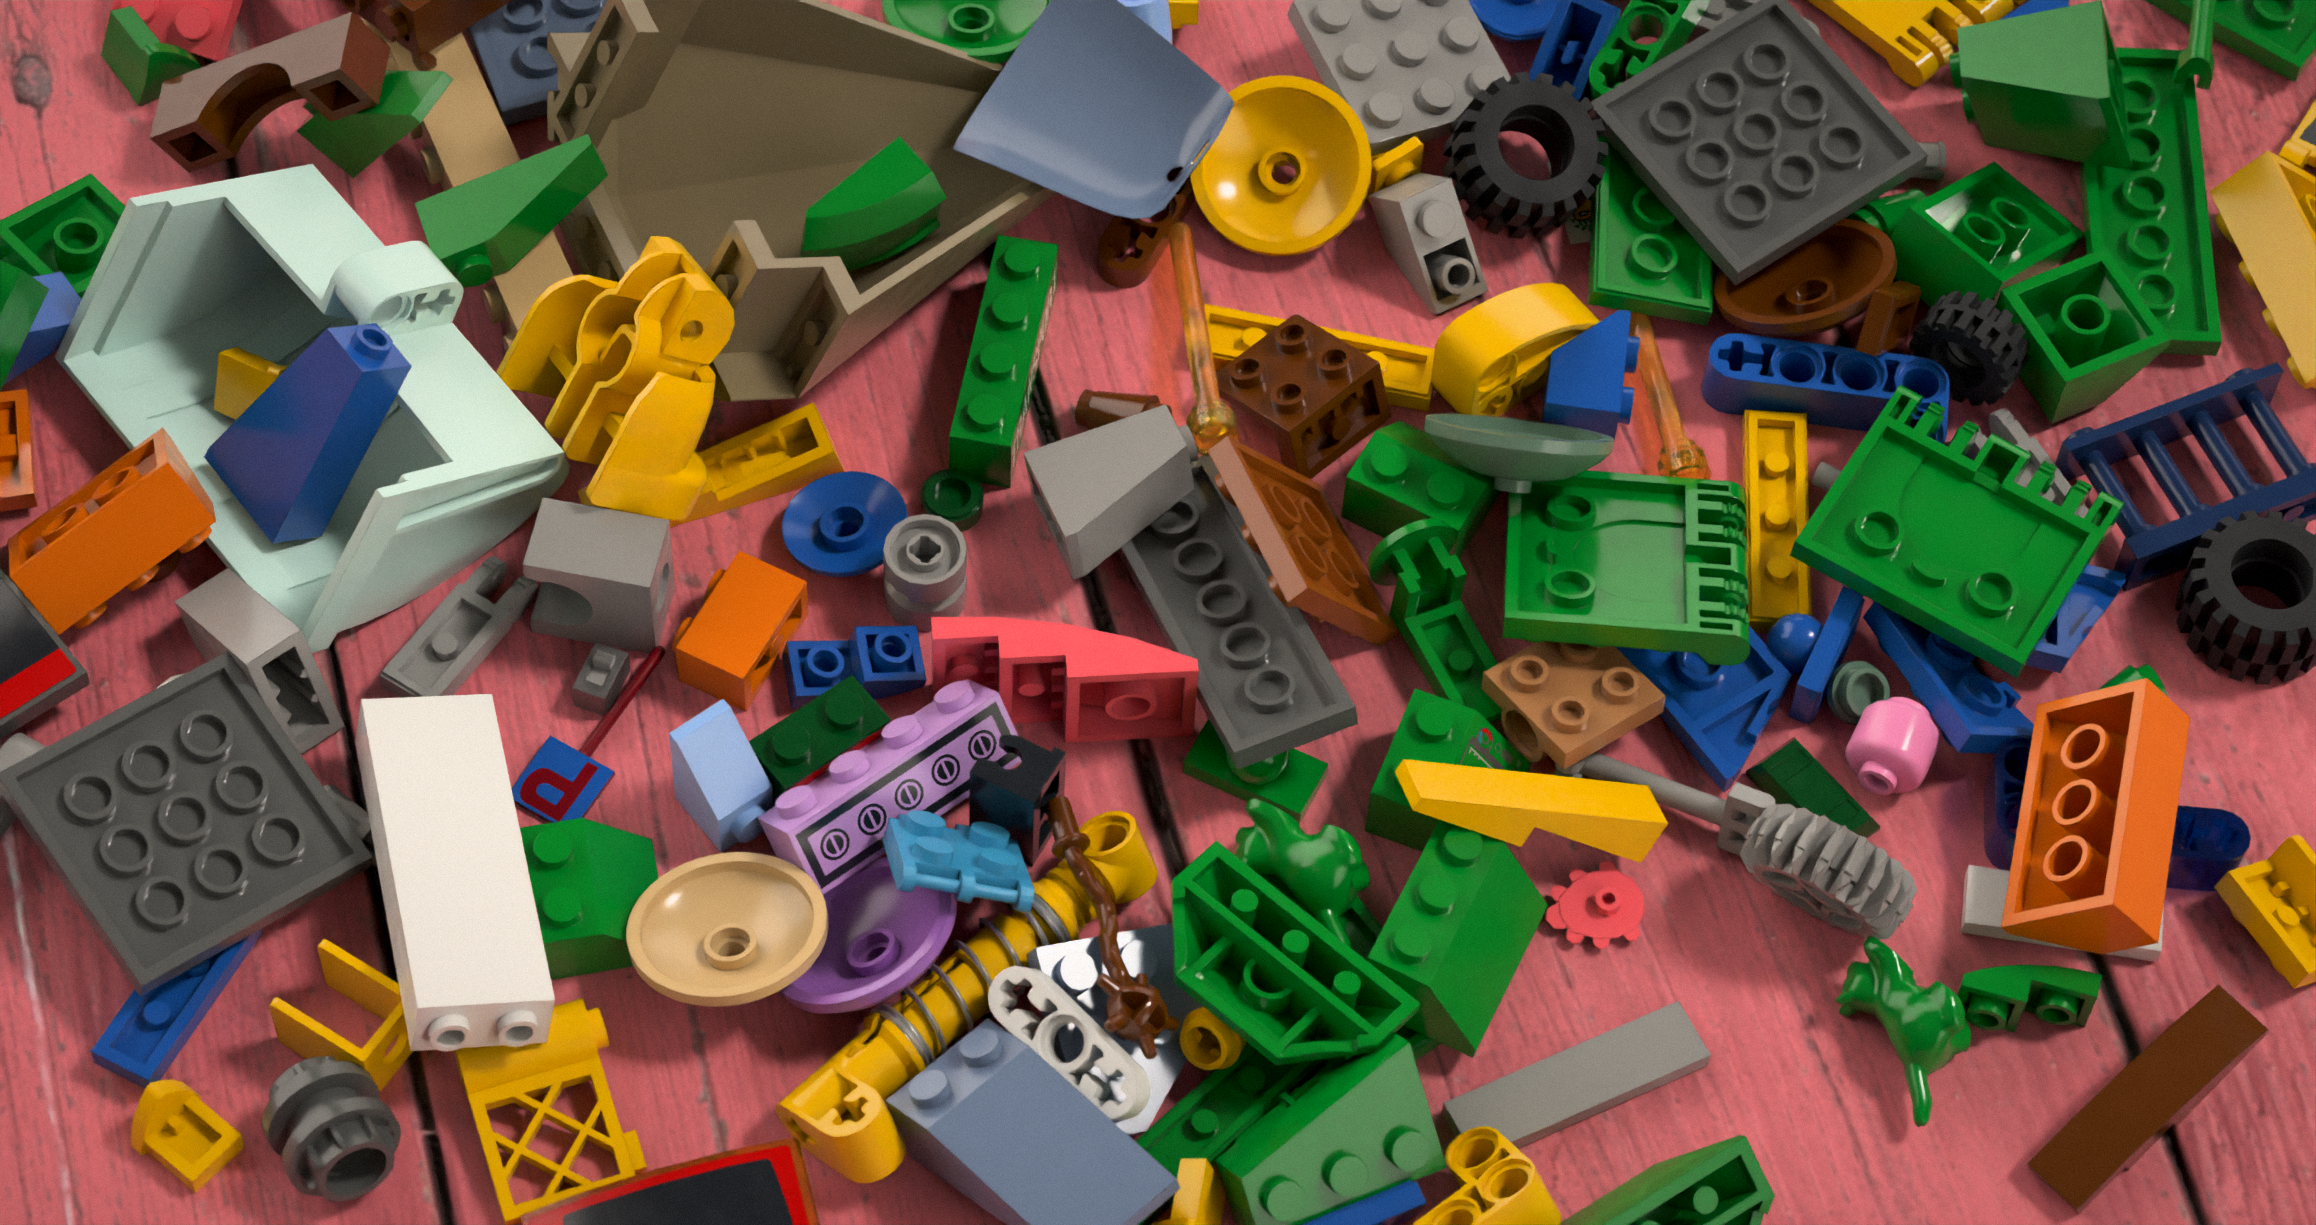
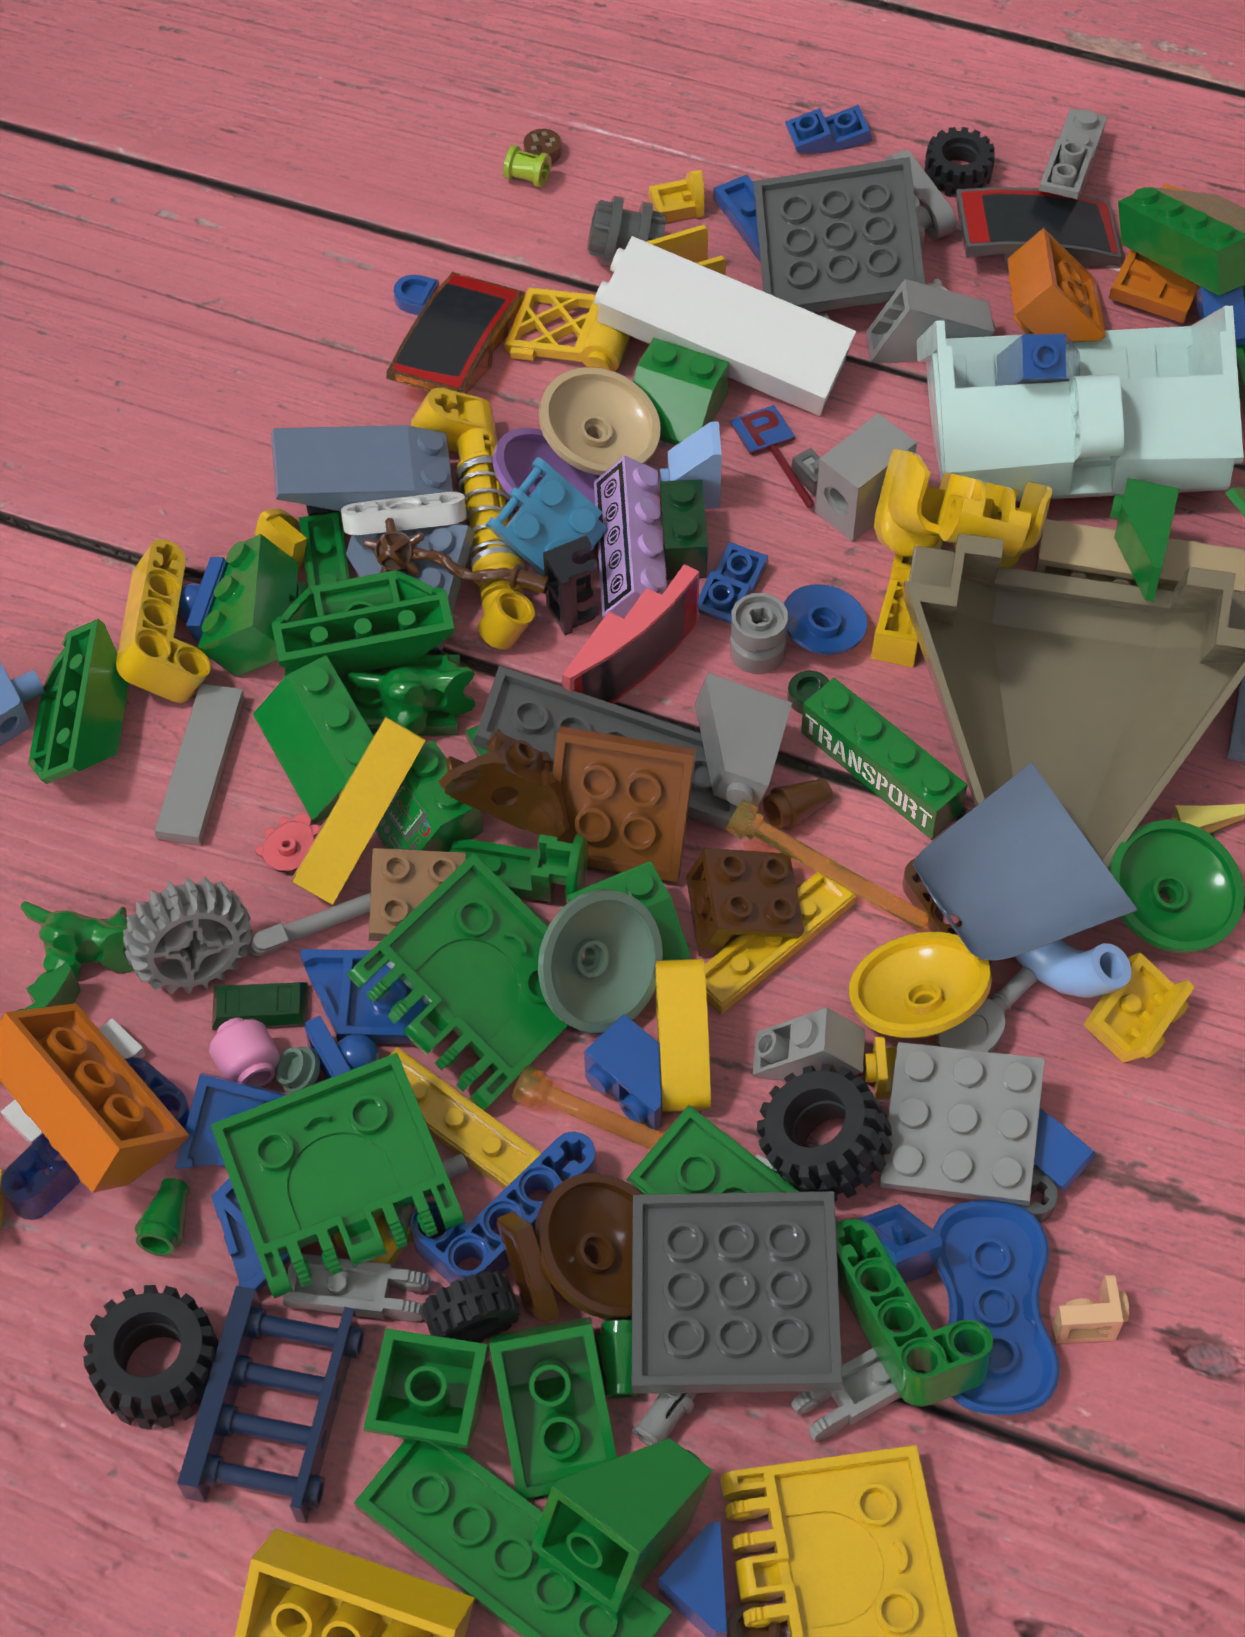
camera: 130 degrees right, 0 degrees up
light grey hinge [380,556,539,697] -> none
orange brick [672,550,808,712] -> none
green slope [799,136,947,271] -> none
none -> reddish brown piece [438,728,570,838]

